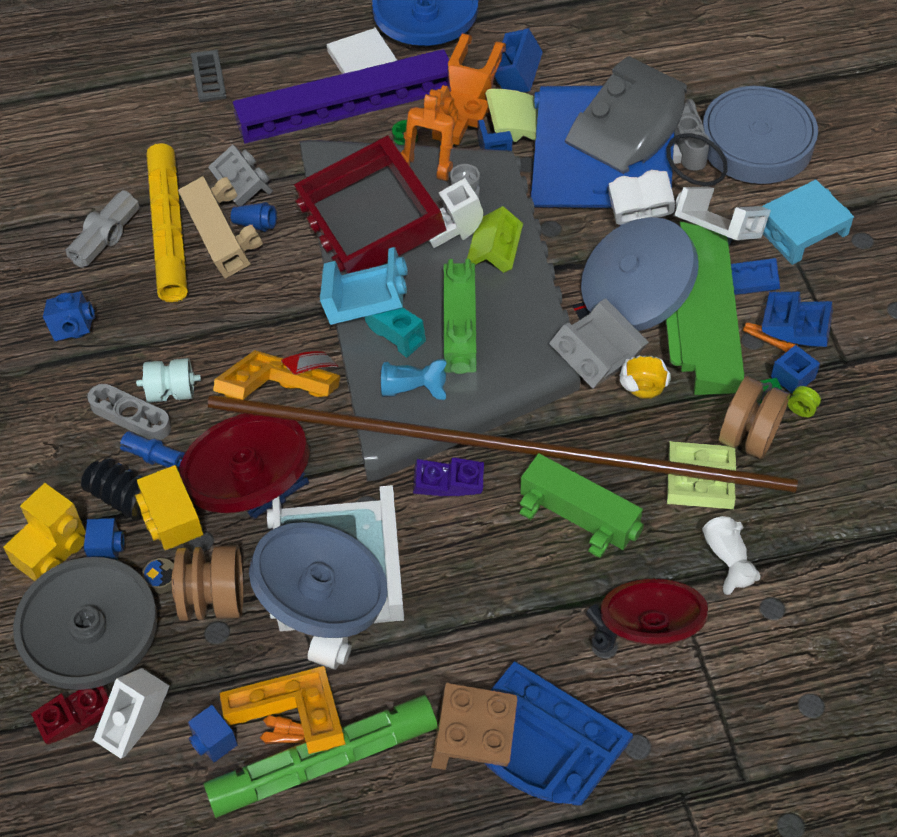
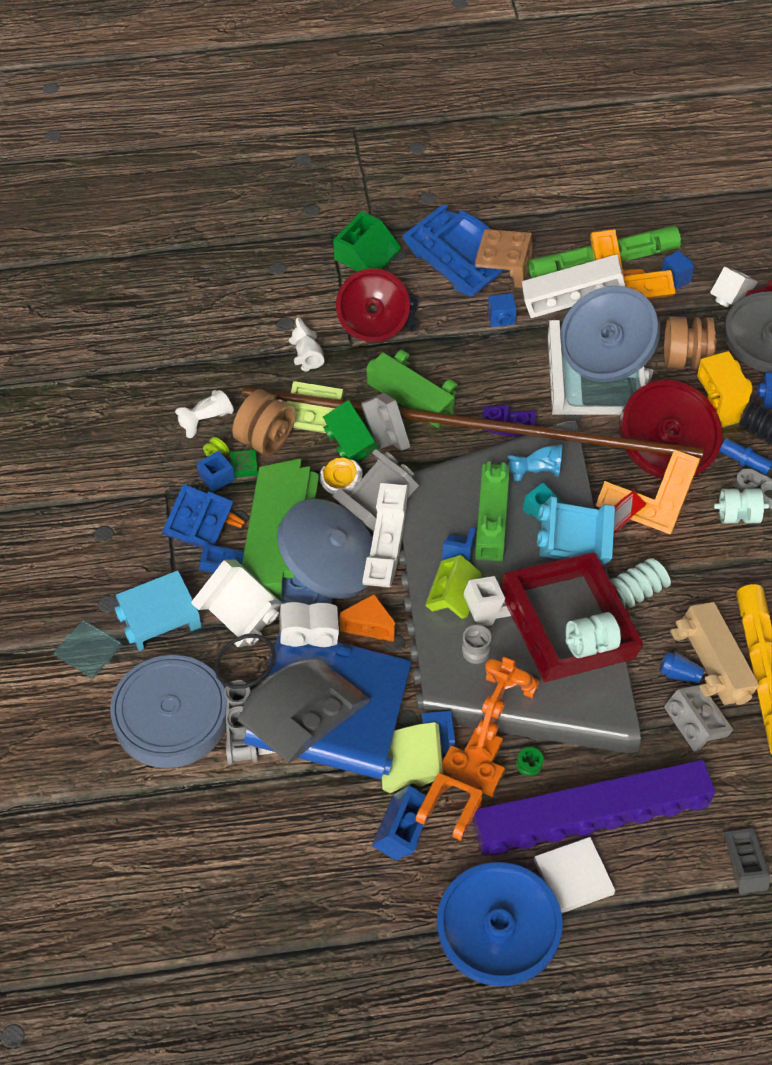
camera: 175 degrees left, 0 degrees up
none -> clear light blue piece [54,620,122,679]
none -> white animal [175,390,234,438]
none -> green brick [323,400,379,463]
none -> green slope [333,211,401,272]
none -> orange slope [339,595,395,642]
none -> light grey bracket [362,393,410,451]
none -> white slope [362,483,408,587]
none -> blue panel [442,527,476,562]
none -> blue plate [487,293,516,327]
none -> white brick [522,255,626,318]
none -> light aqua wheel [566,612,620,658]
none -> light aqua piece [610,558,671,608]

